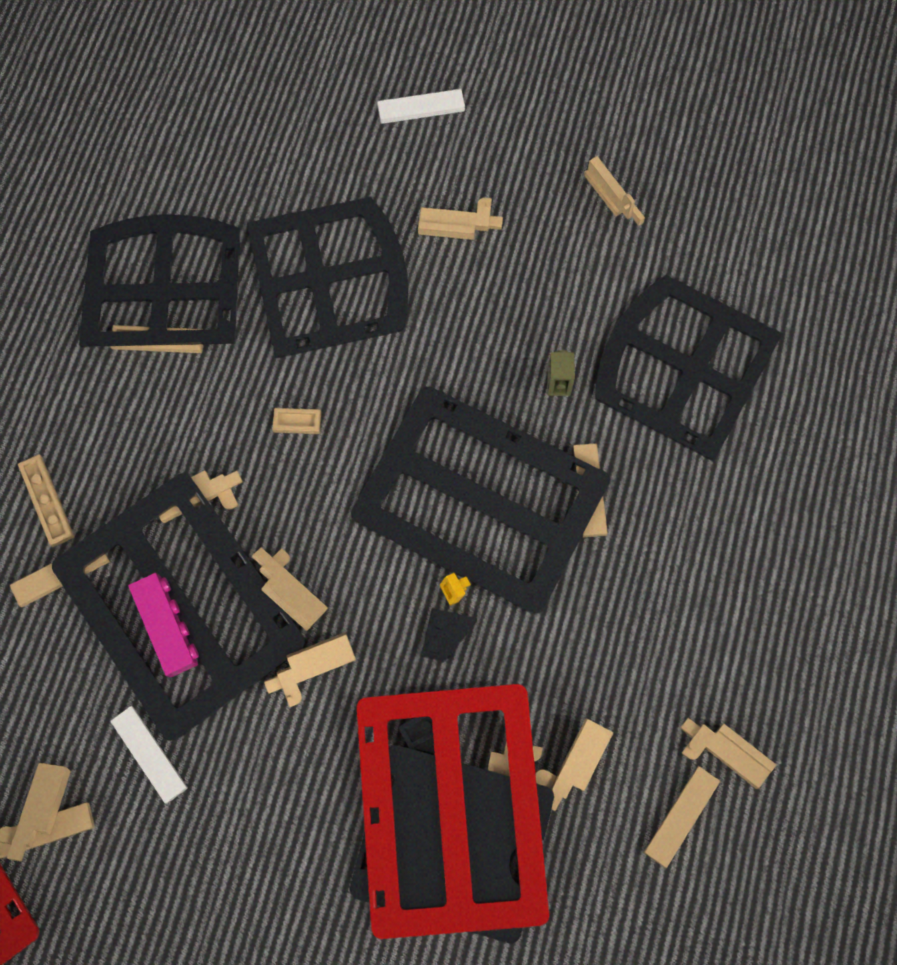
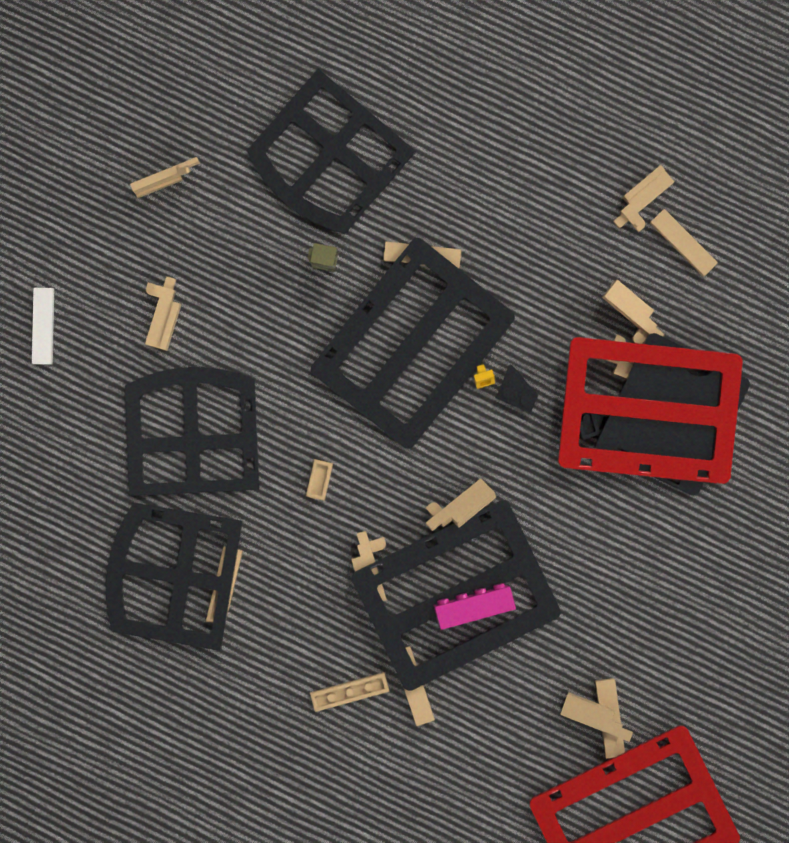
camera: 80 degrees left, 15 degrees up
white tile [110,706,188,804] -> none
tan piece [264,632,356,707] -> none

